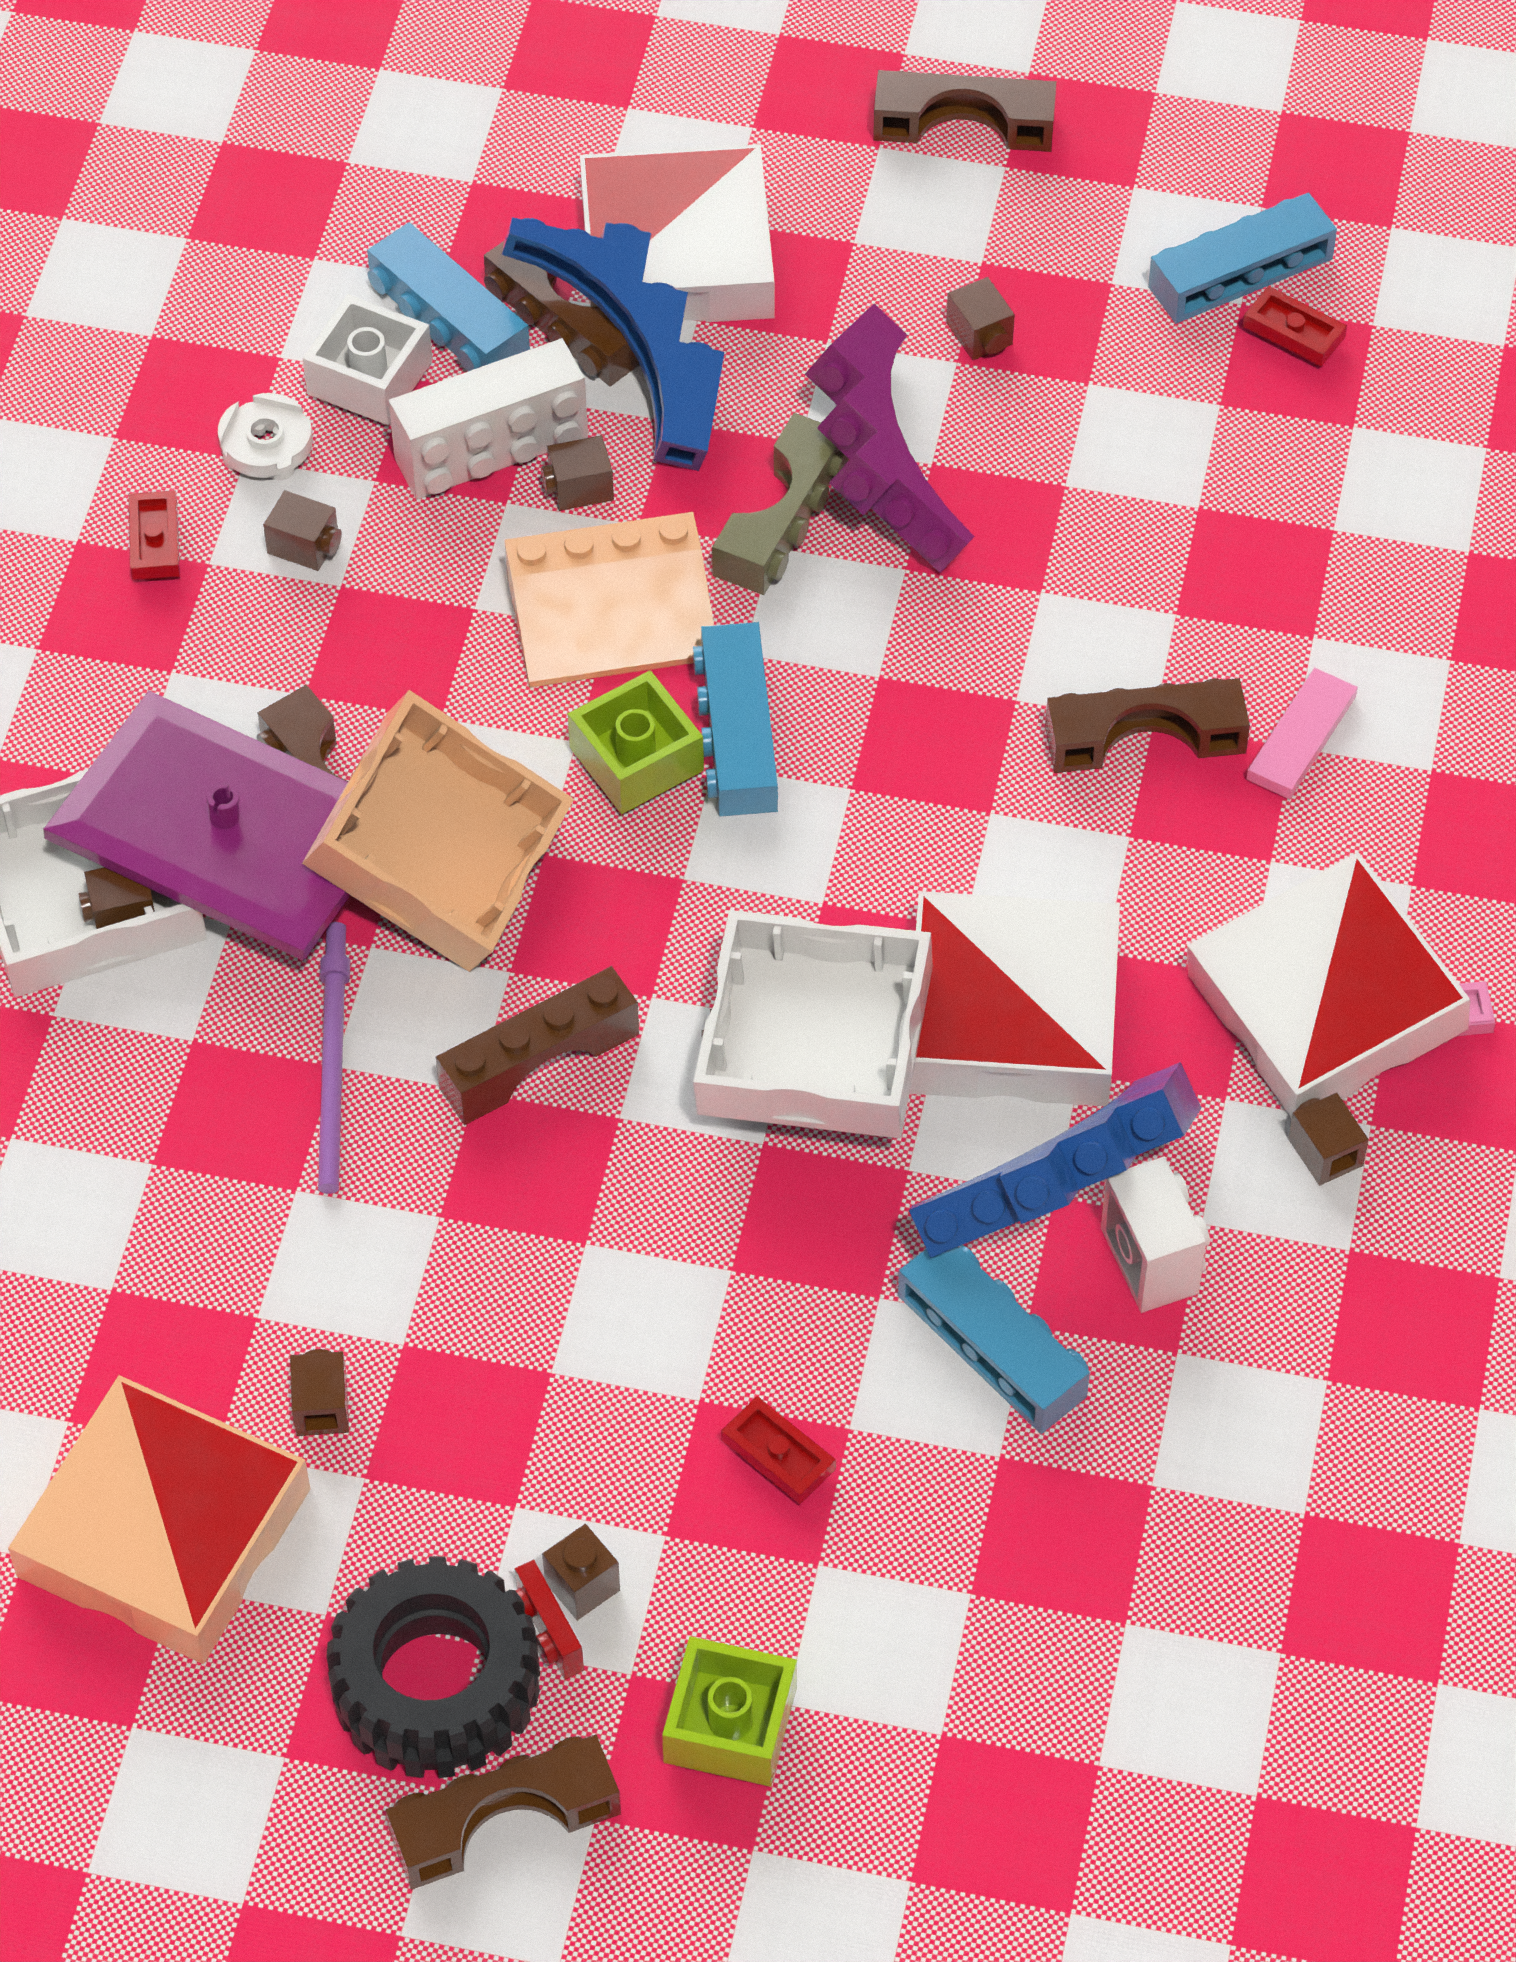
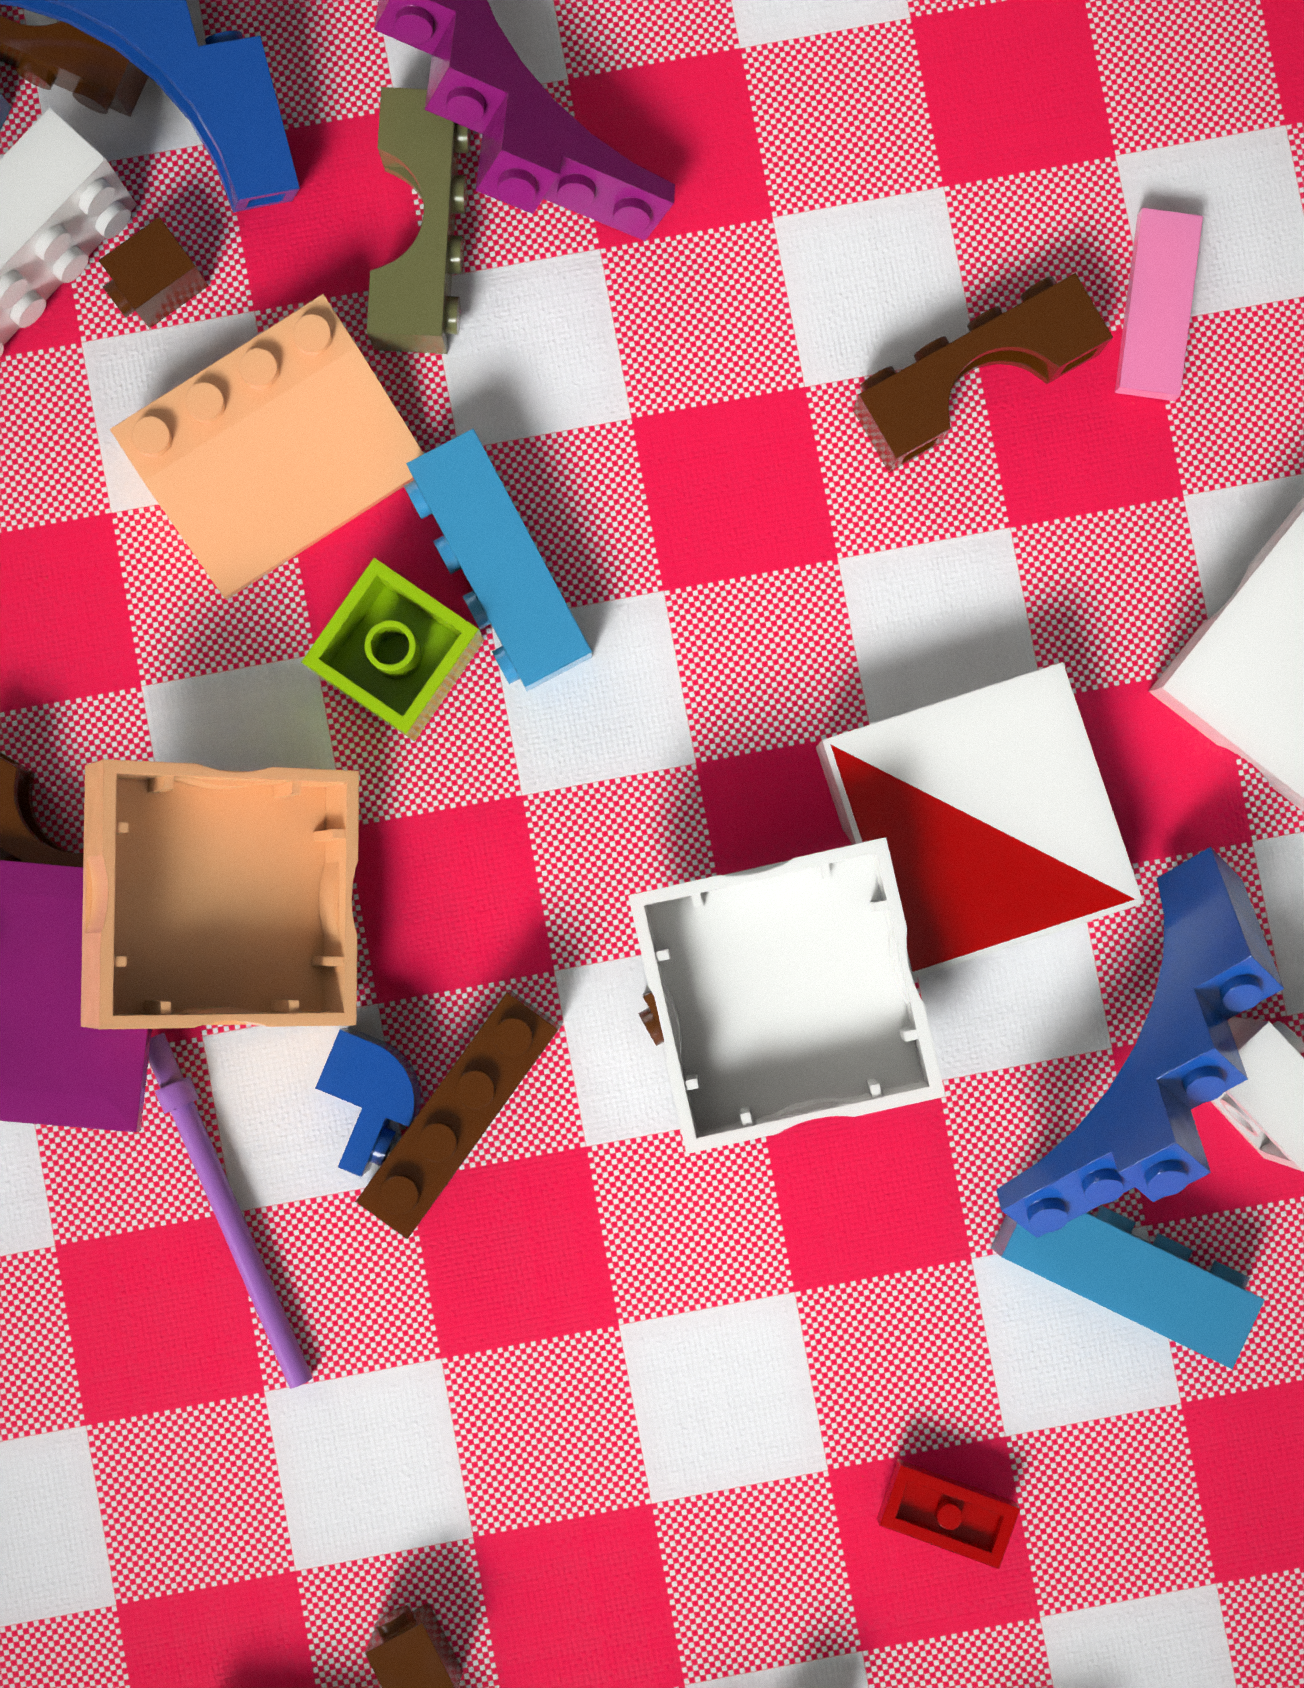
camera: 30 degrees left, 30 degrees up
none -> blue brick [315,1027,421,1177]

